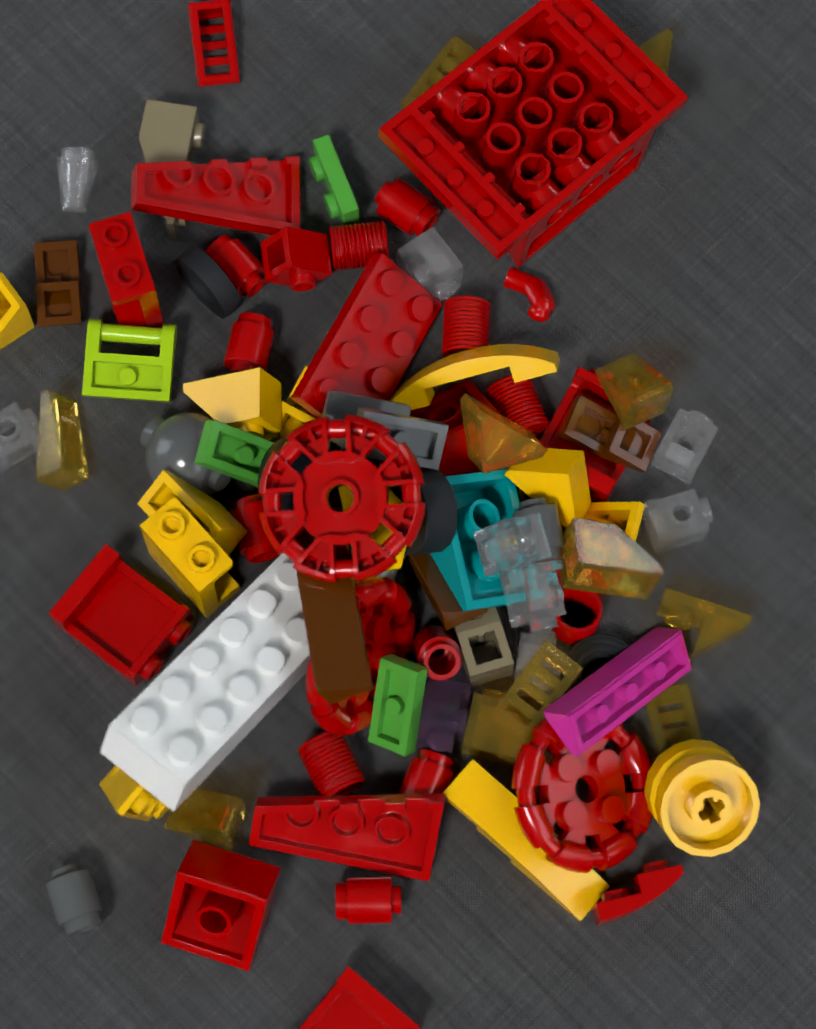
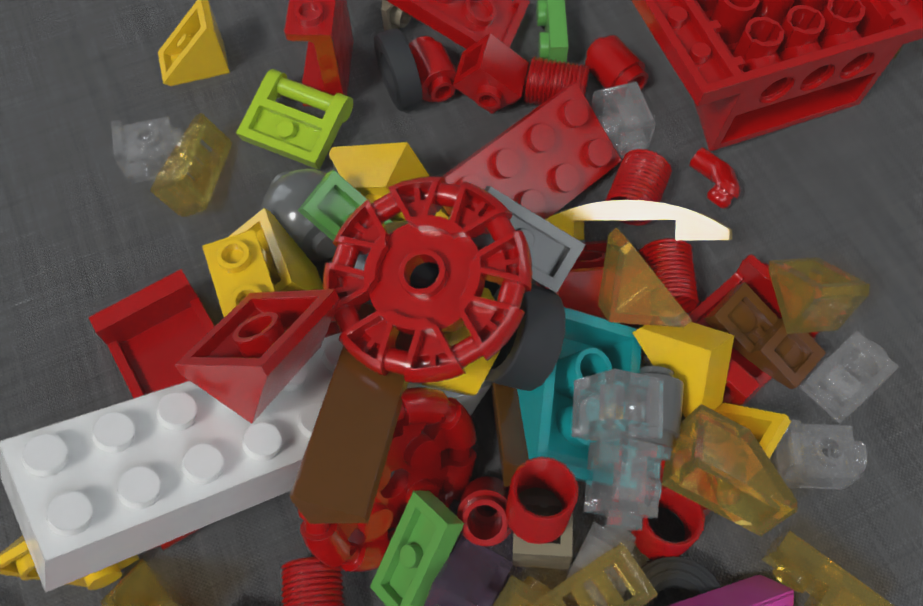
camera: 25 degrees right, 10 degrees down
reddish brown slope [33,240,82,327] -> none
red brick [223,312,275,373] -> none
none -> red slope [175,289,340,424]
none -> red piece [505,457,579,544]

